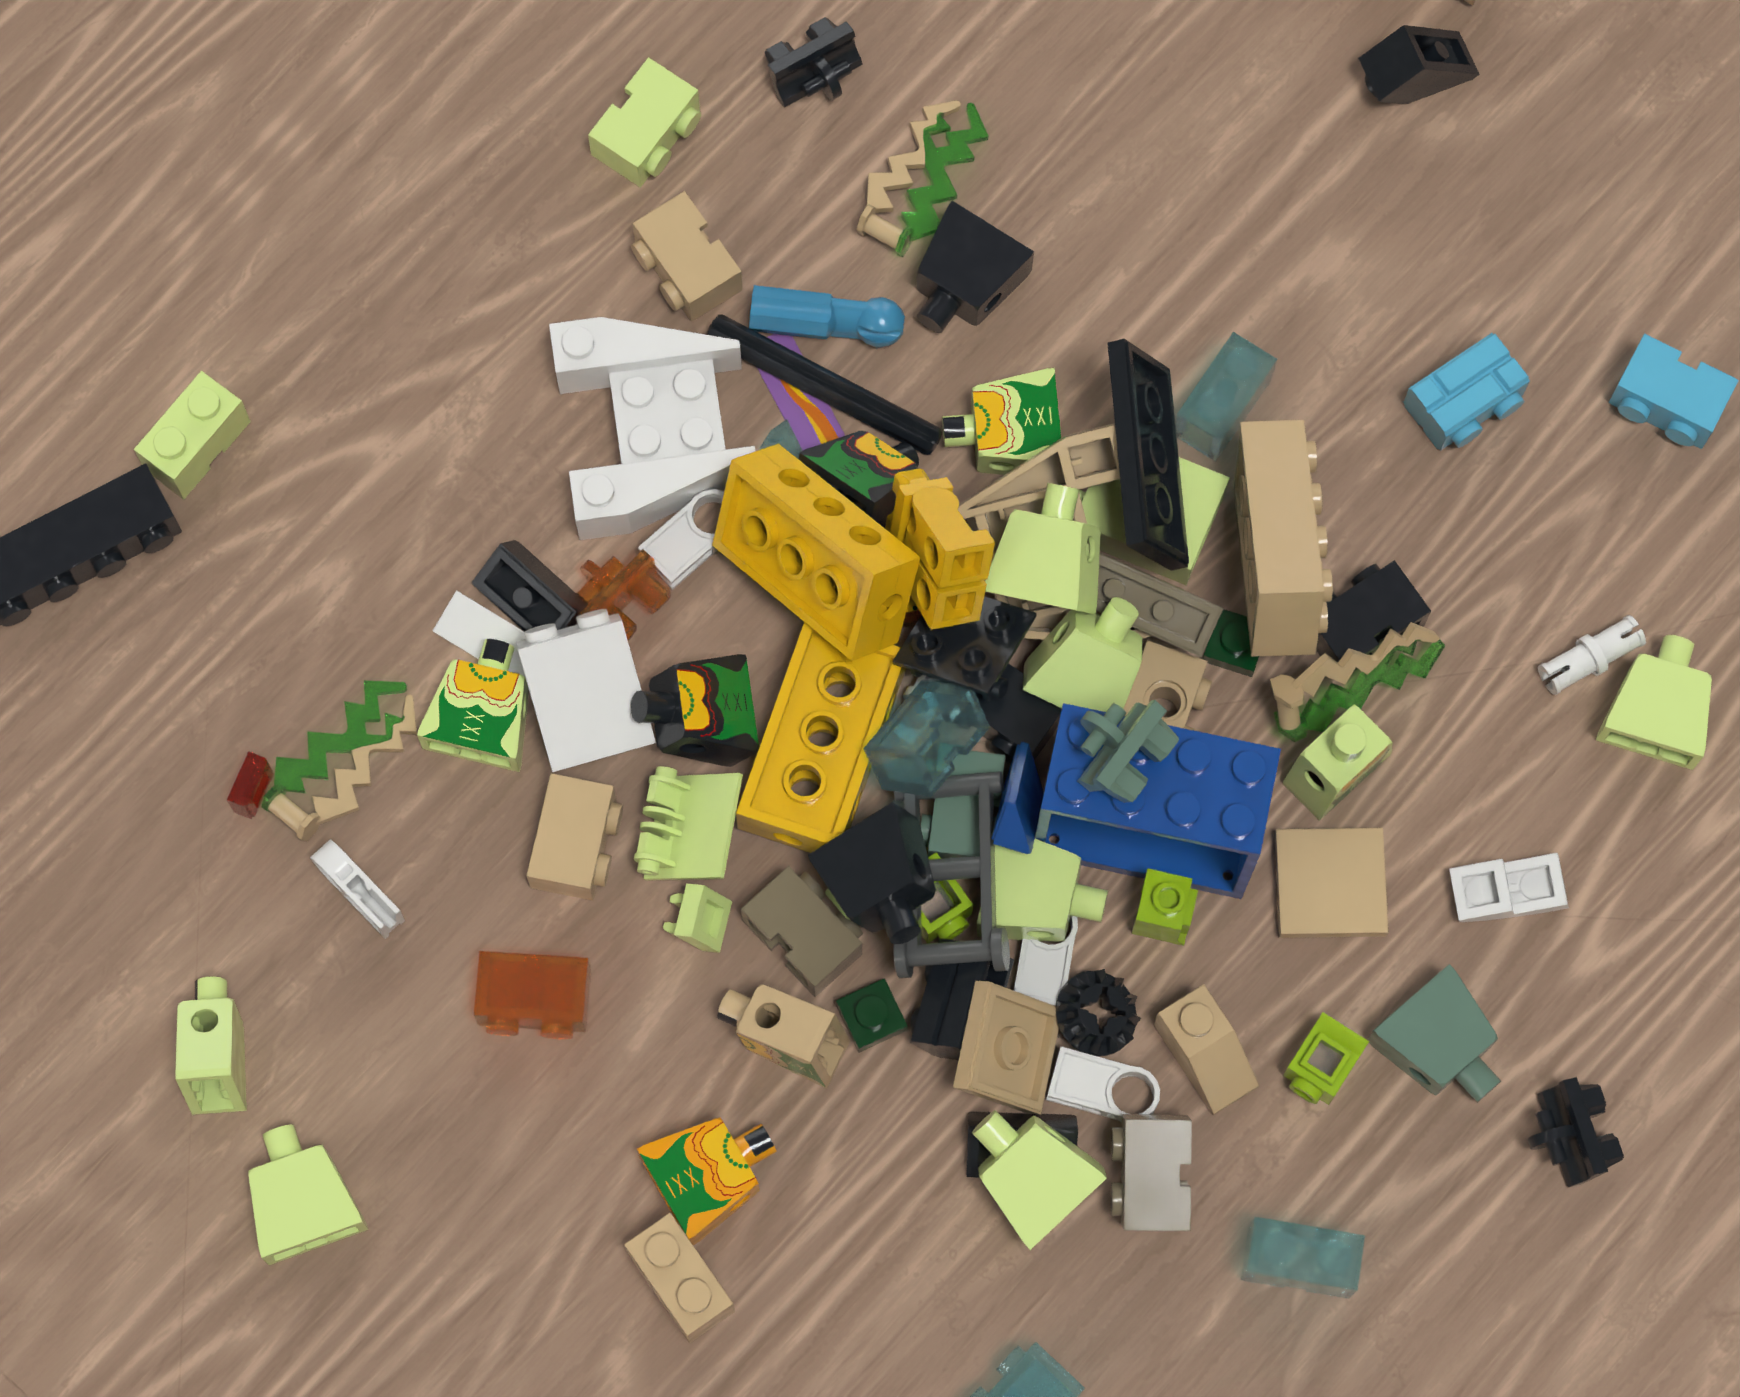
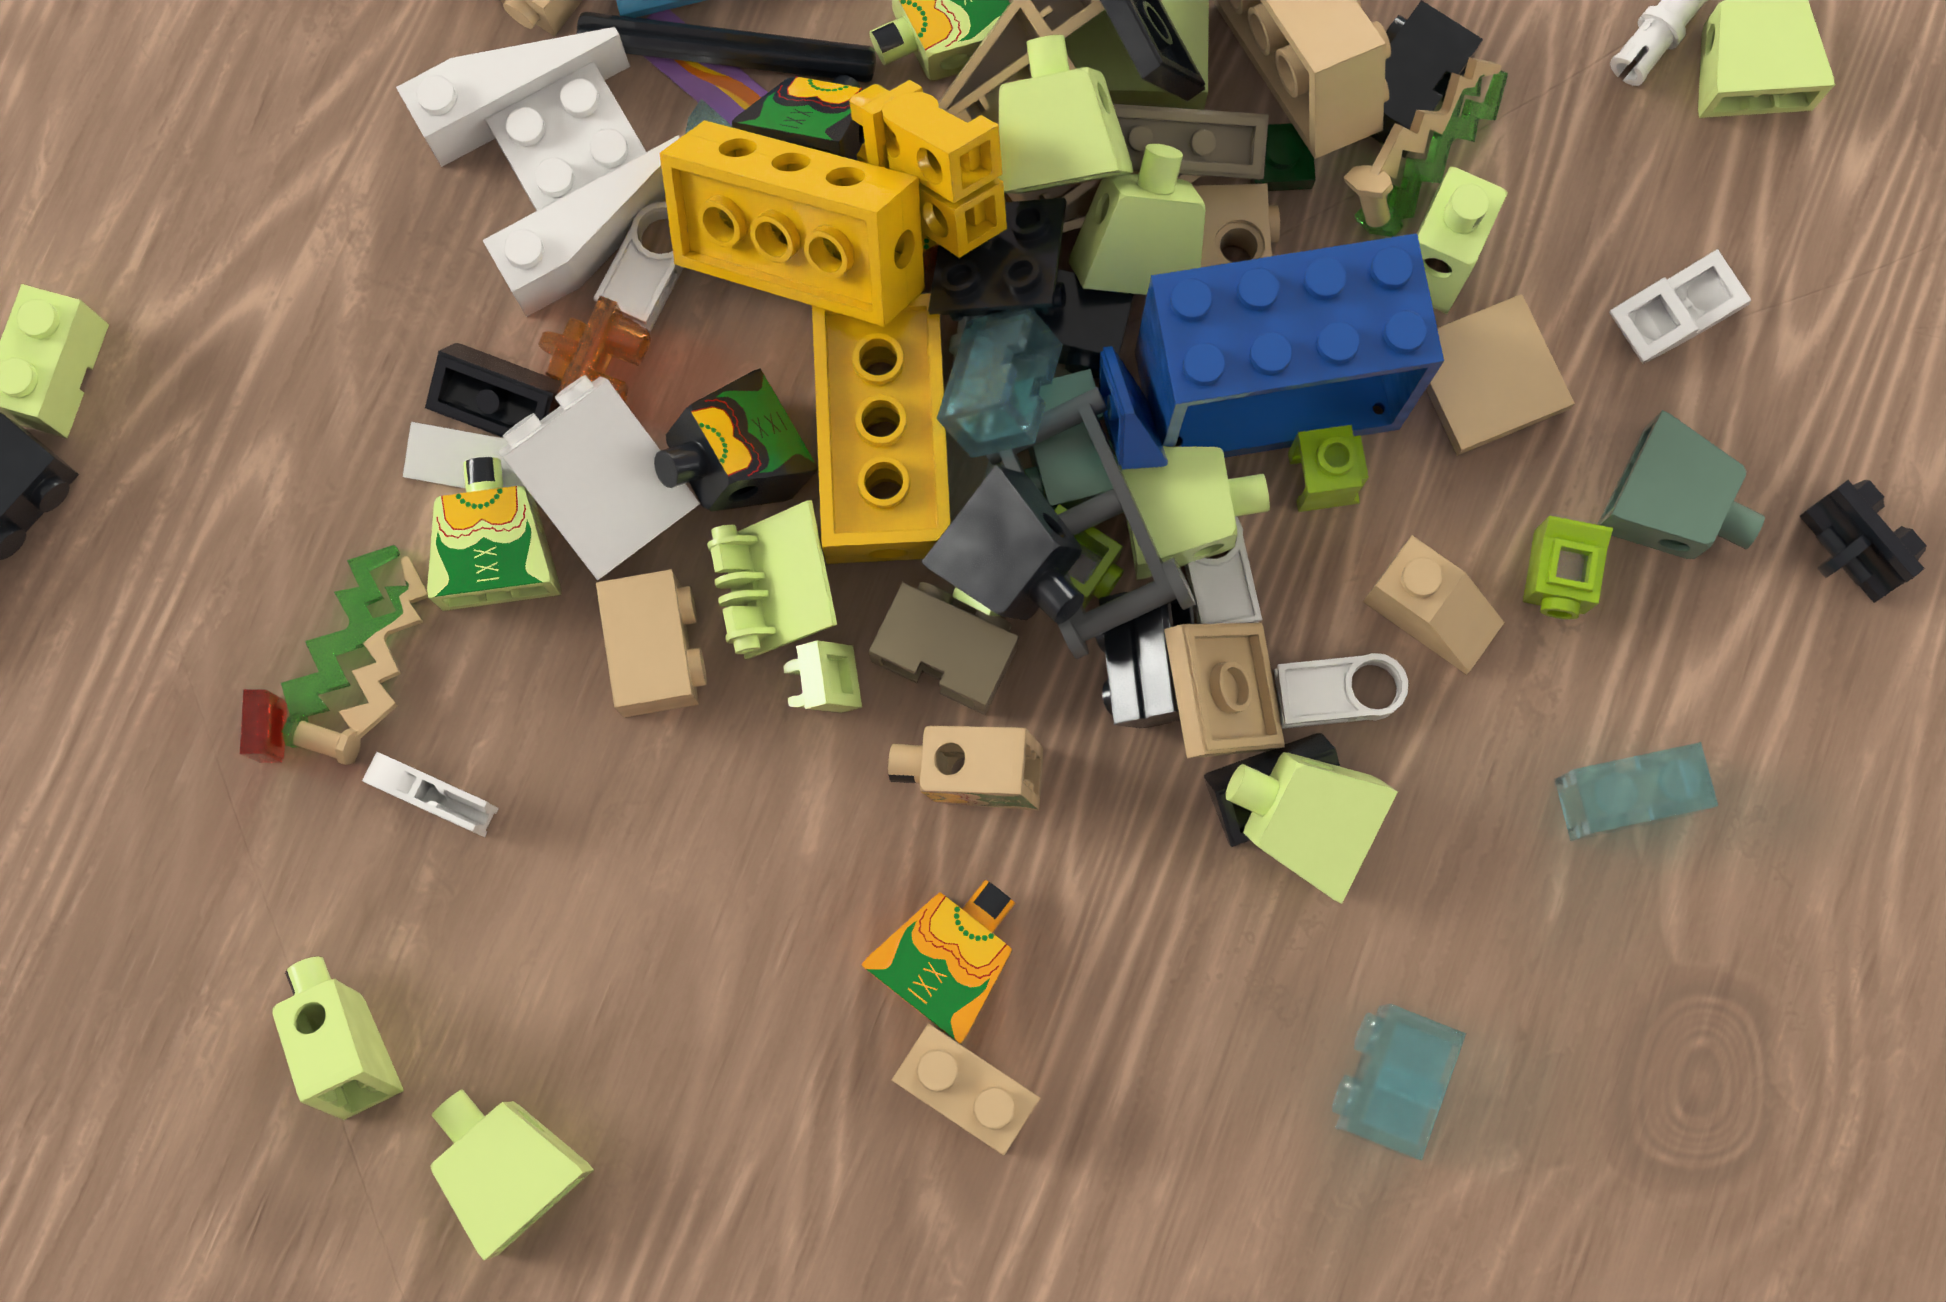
camera: 20 degrees left, 5 degrees up
clear orange brick [474,951,591,1039] -> none
dark green plate [836,978,908,1053] -> none
black gear [1056,969,1141,1056] -> none
sand green hips [1077,700,1179,803] -> none
brick [1111,1114,1192,1231] -> none

